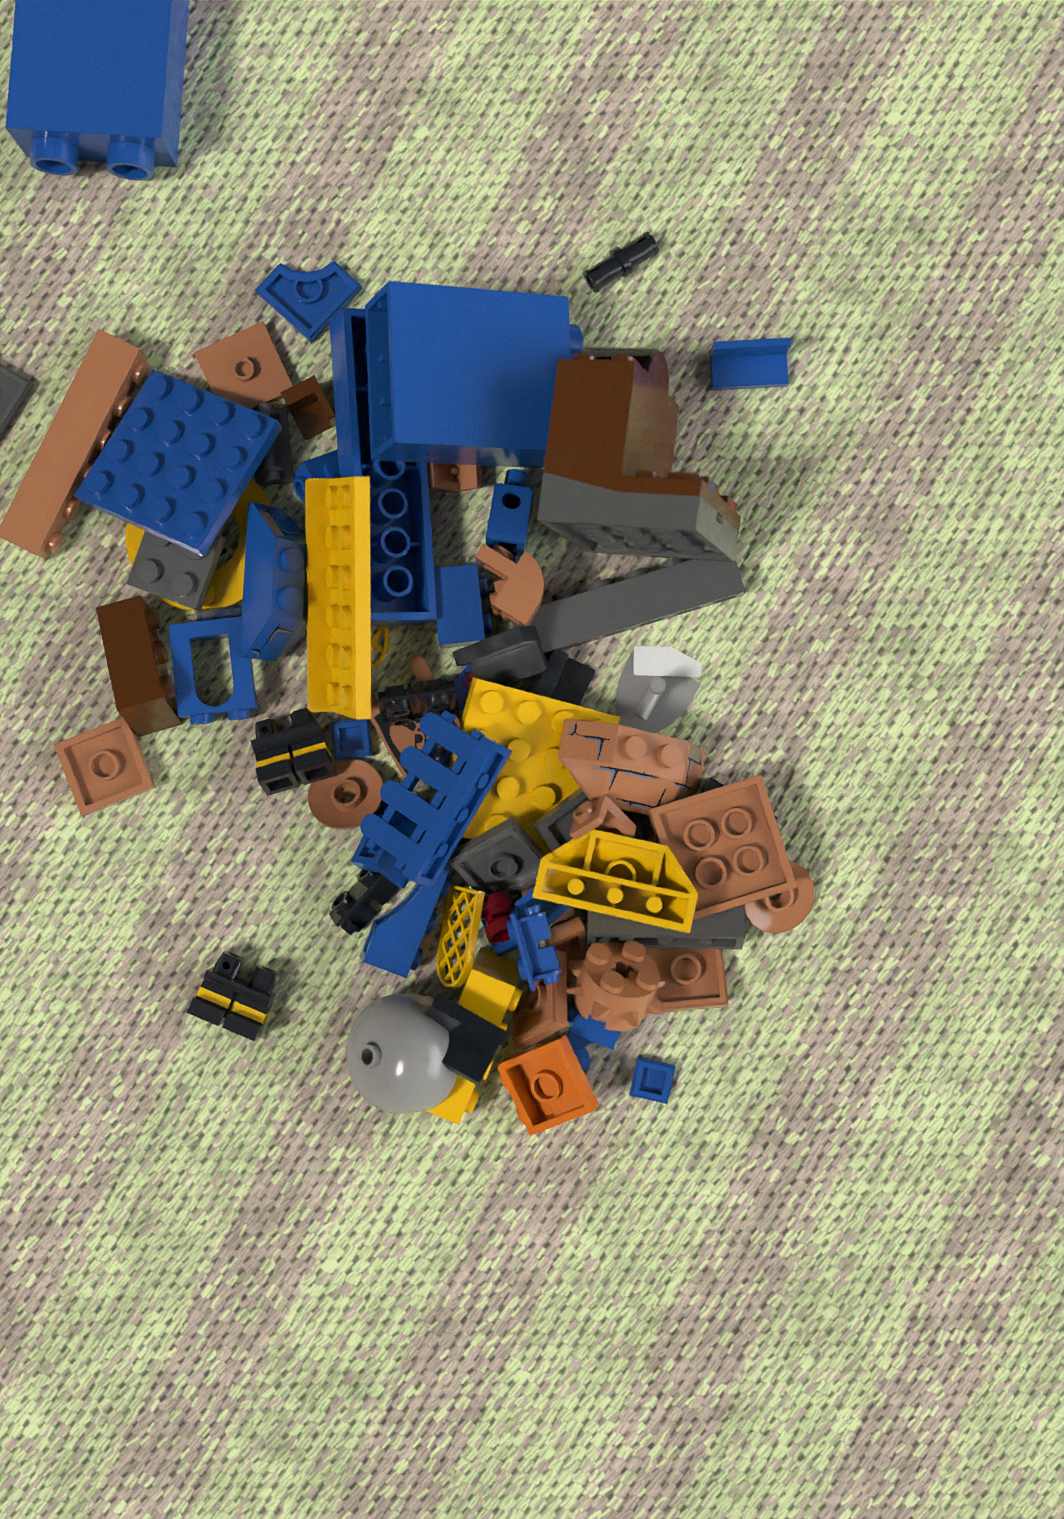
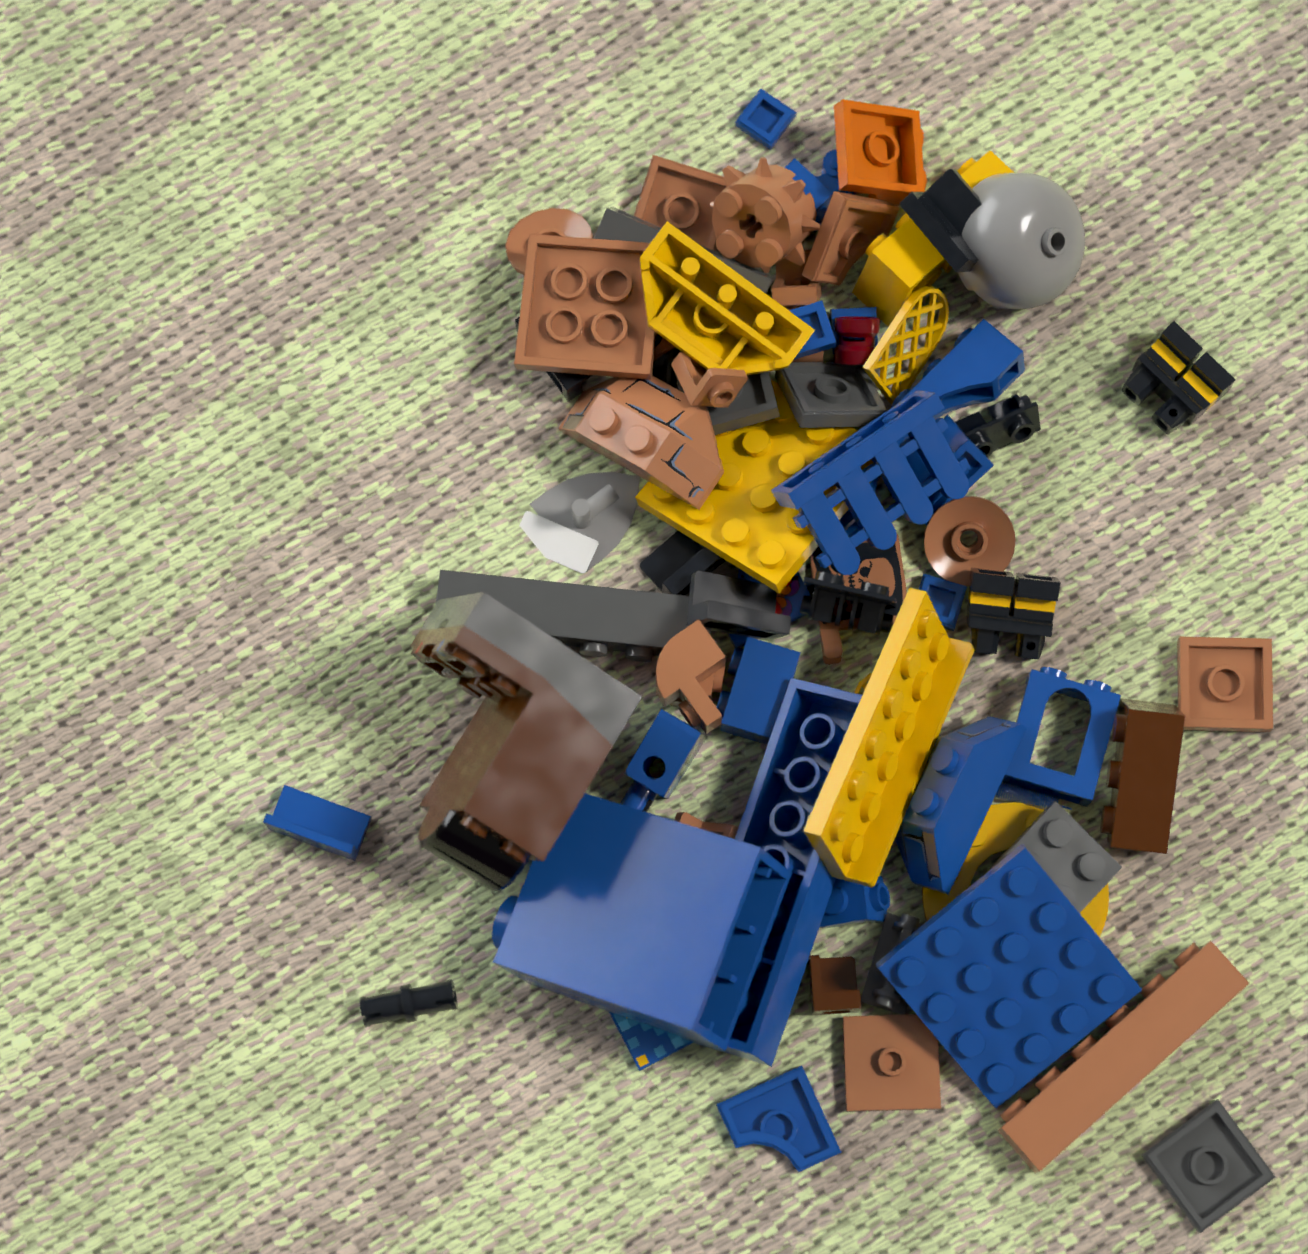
camera: 155 degrees left, 10 degrees down
blue hinge [507,903,562,991] -> none

